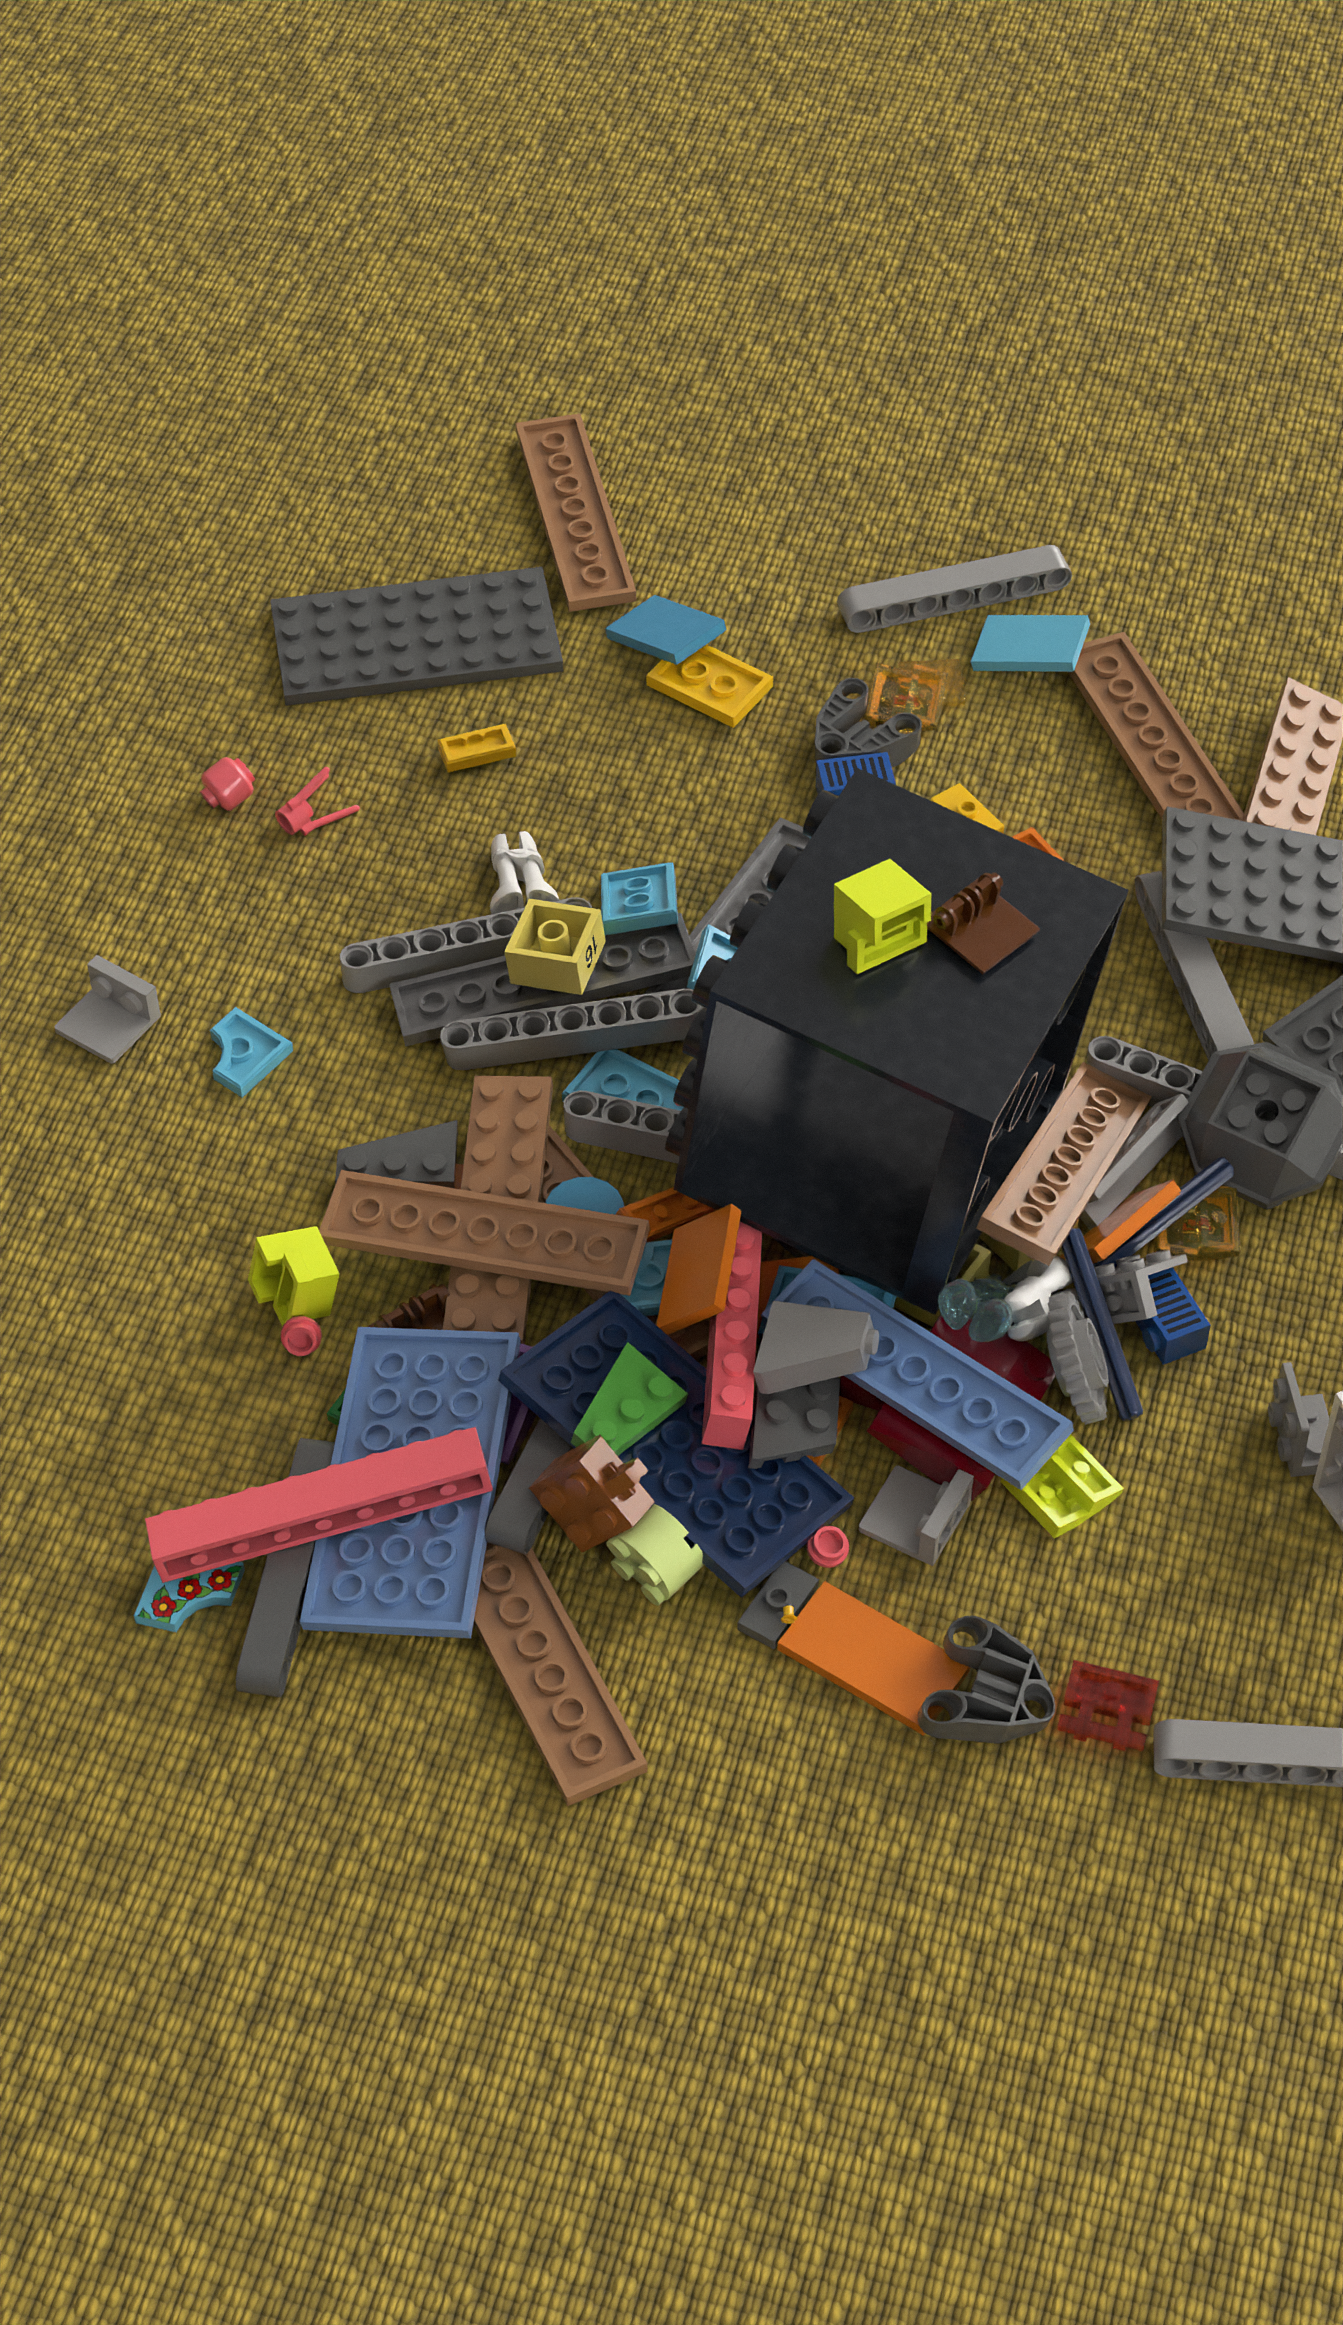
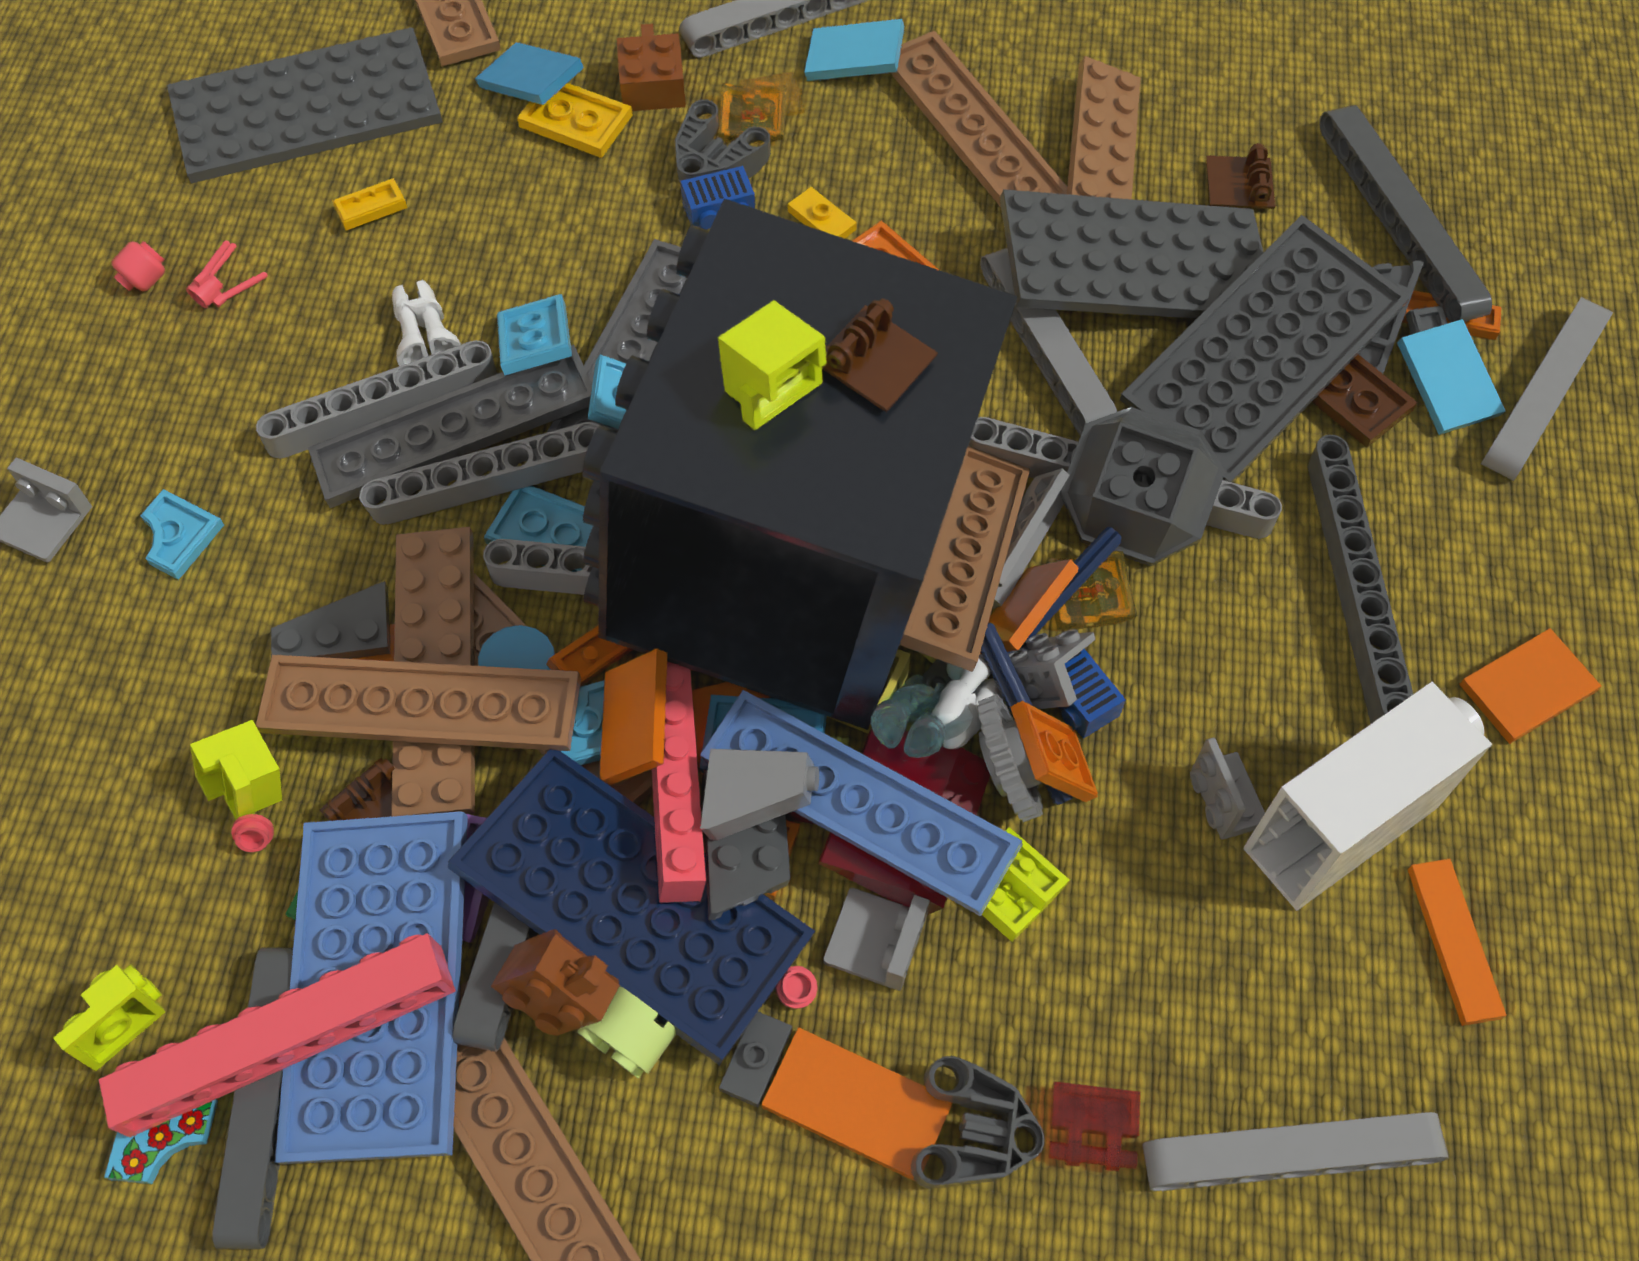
camera: 10 degrees left, 10 degrees up
light yellow brick [504,899,606,995] -> none
bright green wing [571,1342,688,1456] -> none
yellow piece [781,1605,798,1624] -> none
none -> neon yellow plate [53,964,166,1071]
none -> dark orange hinge [616,24,686,111]
none -> orange tile [1010,701,1098,802]

